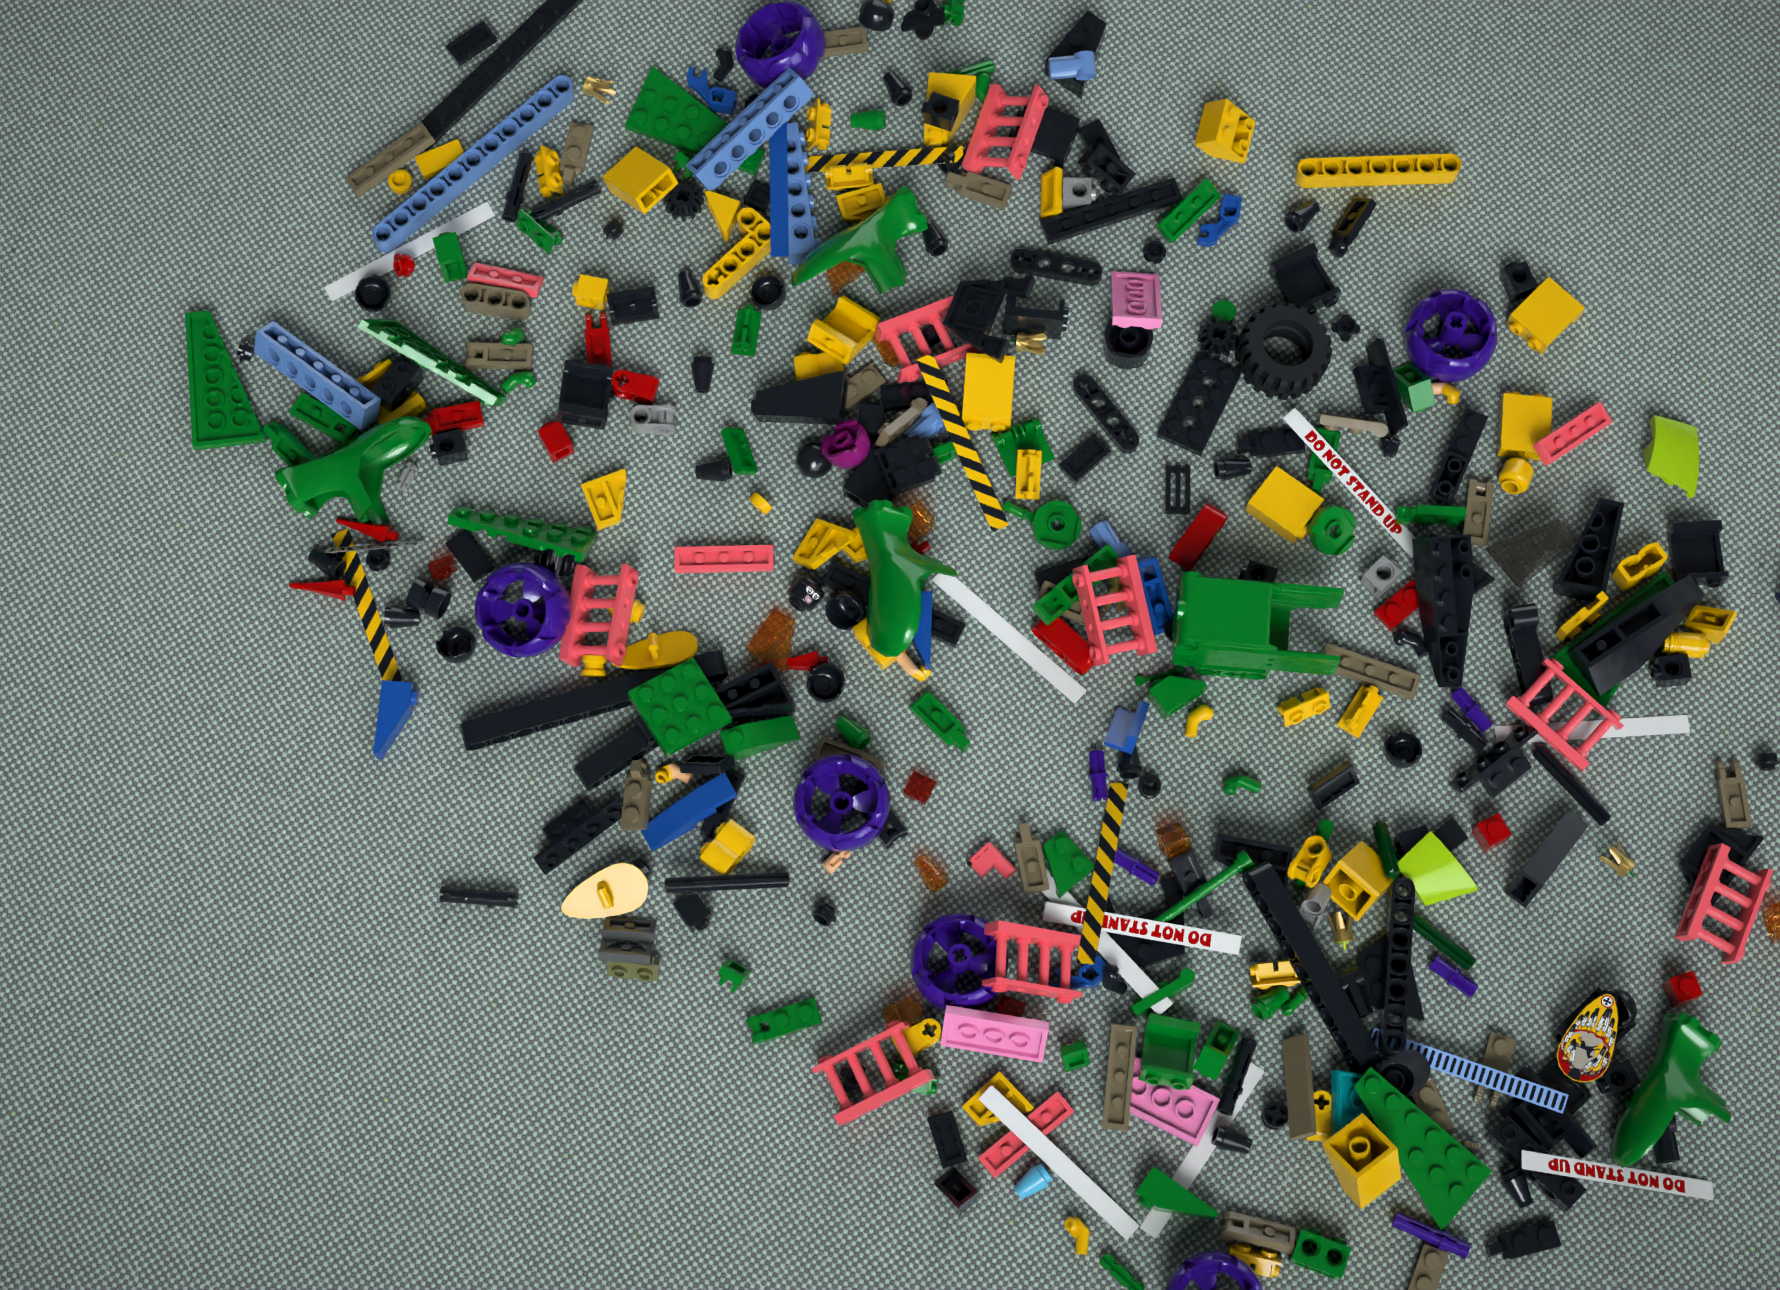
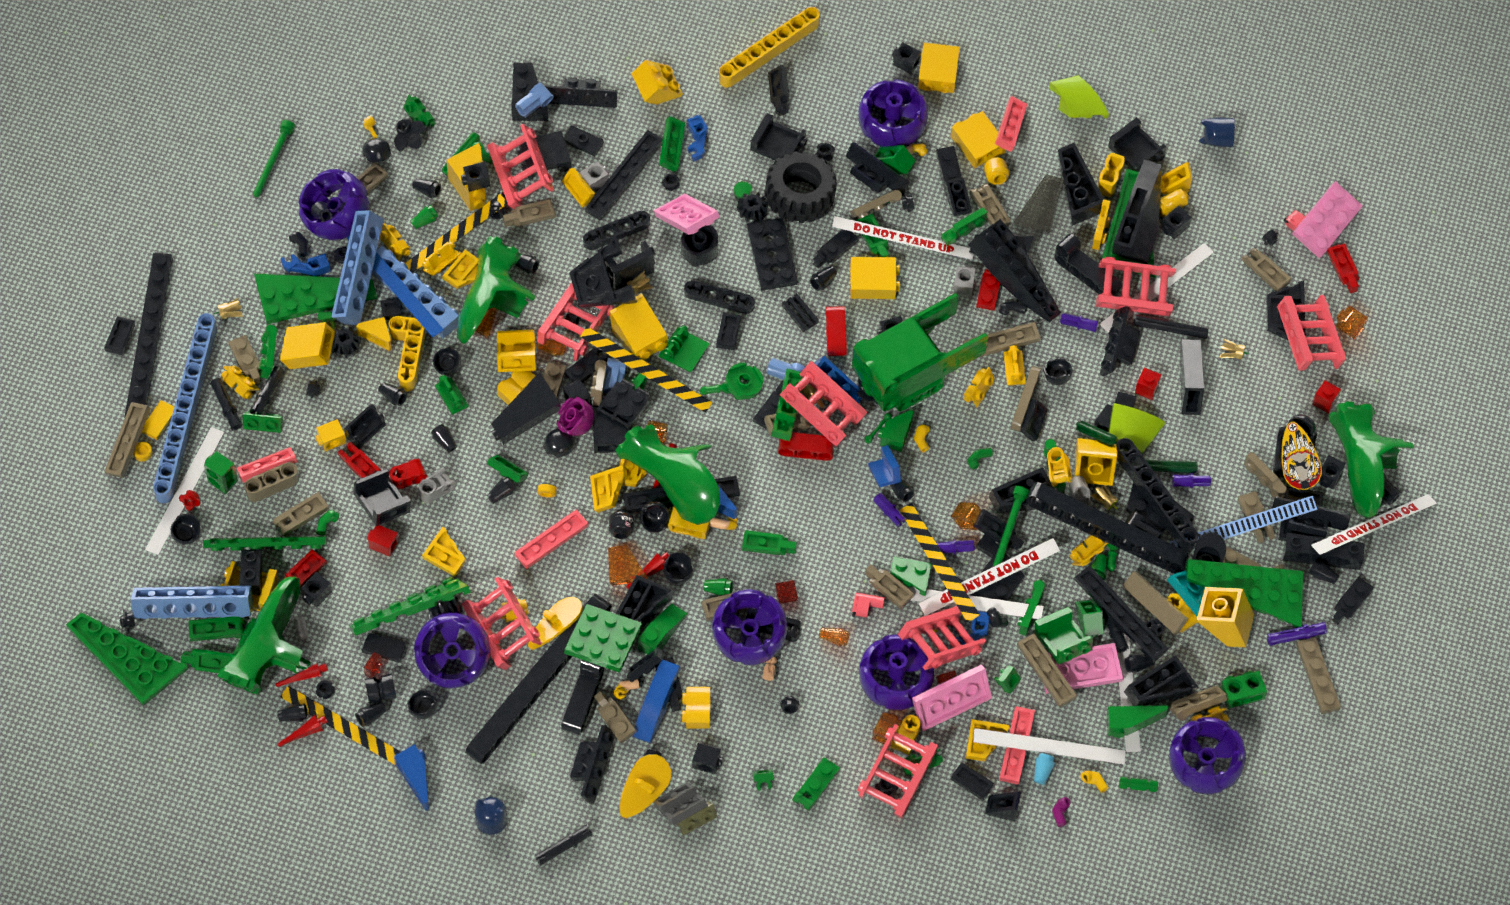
camera: 40 degrees left, 10 degrees down
white sticker [325,541,423,553] -> none
green arm [502,327,526,346] -> none
yellow wheel [581,655,607,677] -> none
black axle [664,872,790,893] -> none
white sticker [932,573,1087,703] -> none
yellow hinge [1015,450,1042,500] -> none
black brick [1078,143,1136,193] -> none
black bush [1138,774,1161,799] -> none
black cone [1285,200,1320,233] -> none
green plate [1307,505,1356,555] -> none
black pin [1441,708,1489,753] -> none
none -> green plate [258,325,277,379]
none -> black cone [311,201,331,221]
none -> dark blue piece [474,797,508,835]
none -> black bracket [545,77,618,108]
none -> dark tan beam [1011,366,1041,432]
none -> magenta arm [1052,797,1071,827]
none -> black plate [1074,565,1168,663]
none -> black wedge [1124,655,1198,706]
none -> dark tan hinge [1244,452,1287,498]

